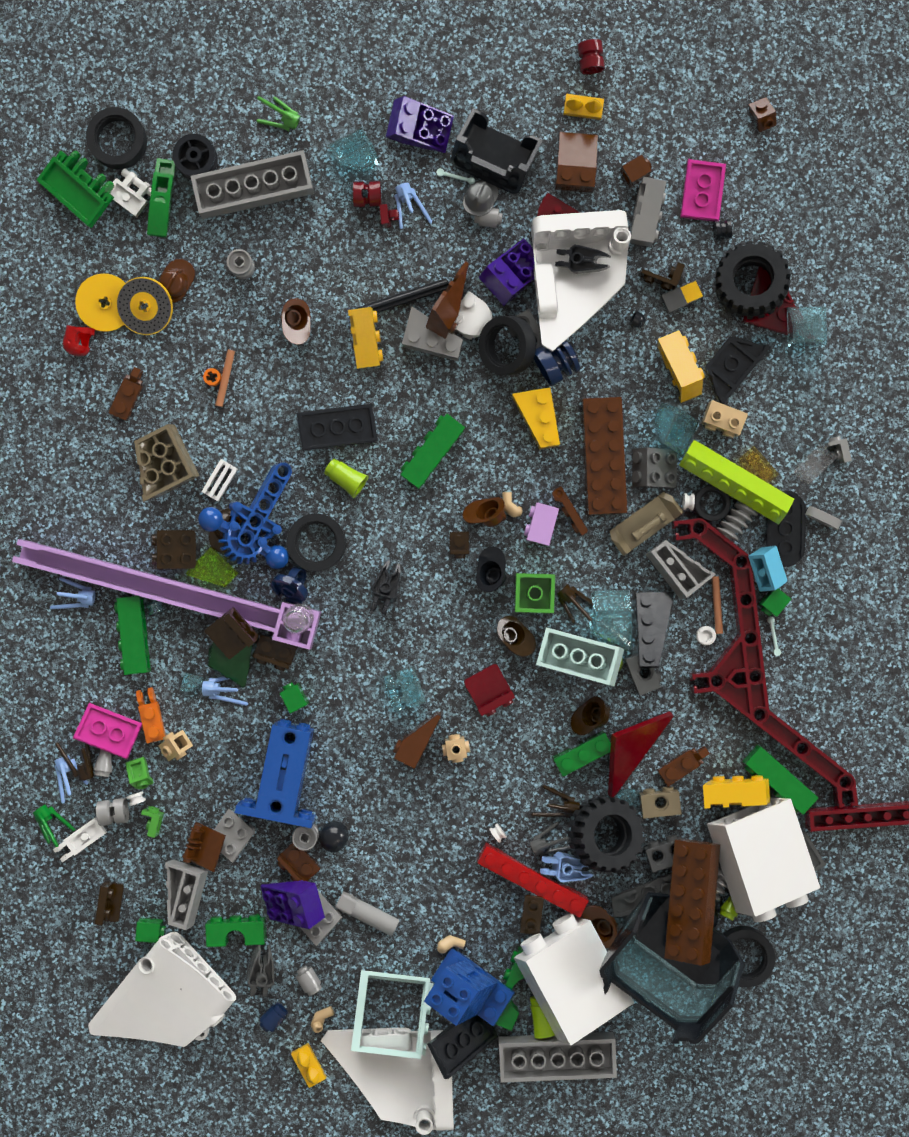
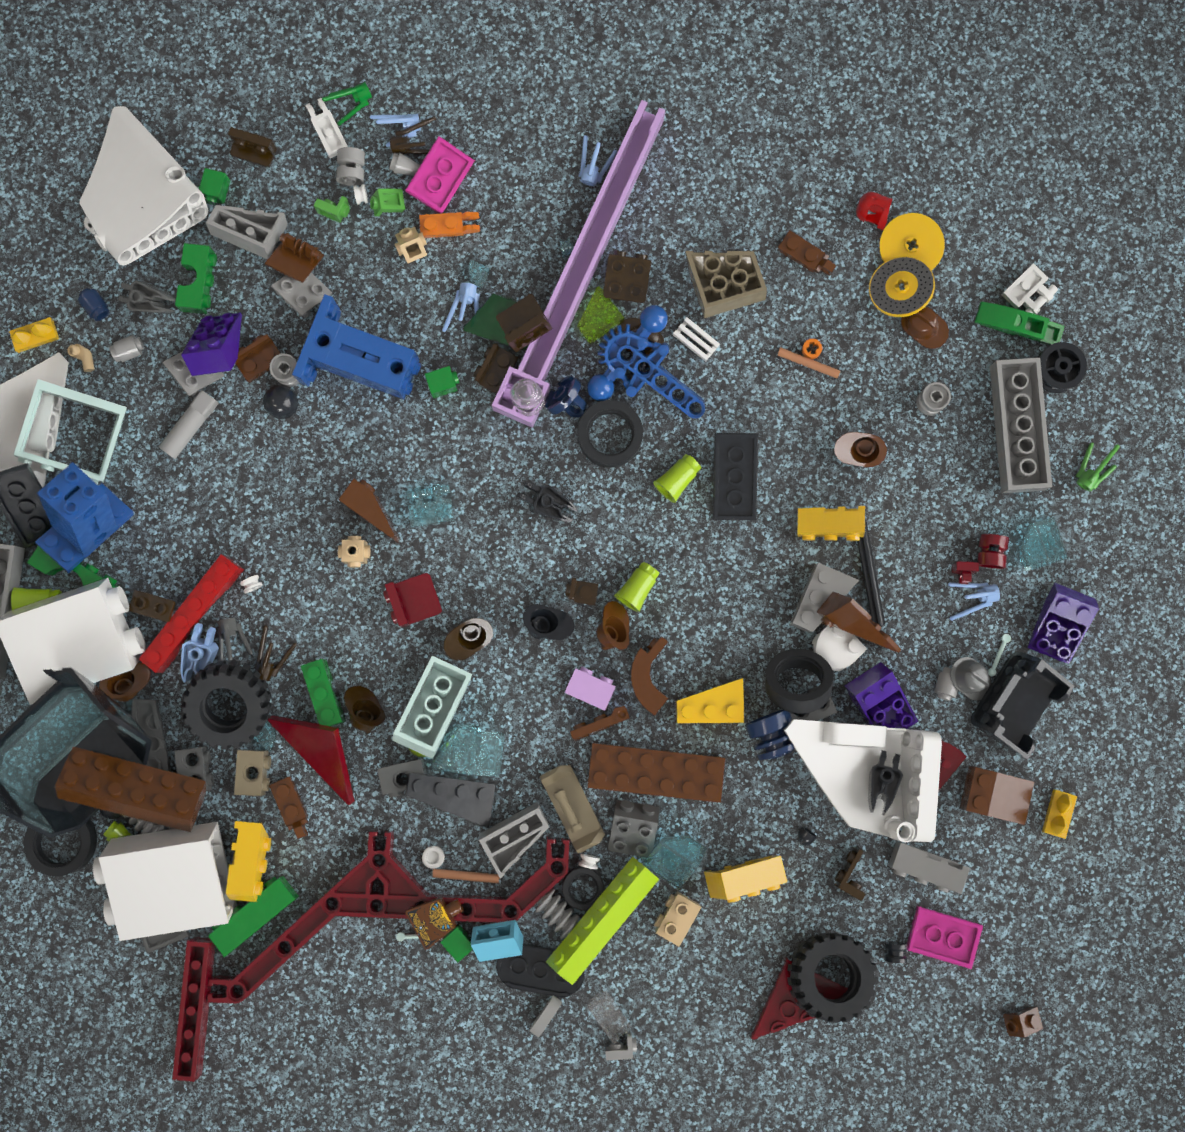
camera: 105 degrees right, 5 degrees down
green hinge [37,150,114,228] -> none
black tyre [86,107,147,169] -> none
green brick [114,596,151,675] -> none
green brick [400,414,465,489] -> none
tan arm [437,935,466,954] -> none
tan arm [502,492,523,517] -> none
bright green brick [514,573,555,613] -> none
dark brown plant [557,584,599,624] -> none
dark red wheel [578,39,605,75] -> none
reddish brown brick [620,154,652,187] -> none
dark grey tile [661,280,704,314] -> none
black wing [705,336,771,404] -> none
clear yellow wing [739,446,779,484] -> none
clear light blue slope [787,307,827,346] -> none
none -> torso [405,896,464,950]
none -> lime plant [614,562,659,612]
none -> reddish brown arch [631,636,668,716]

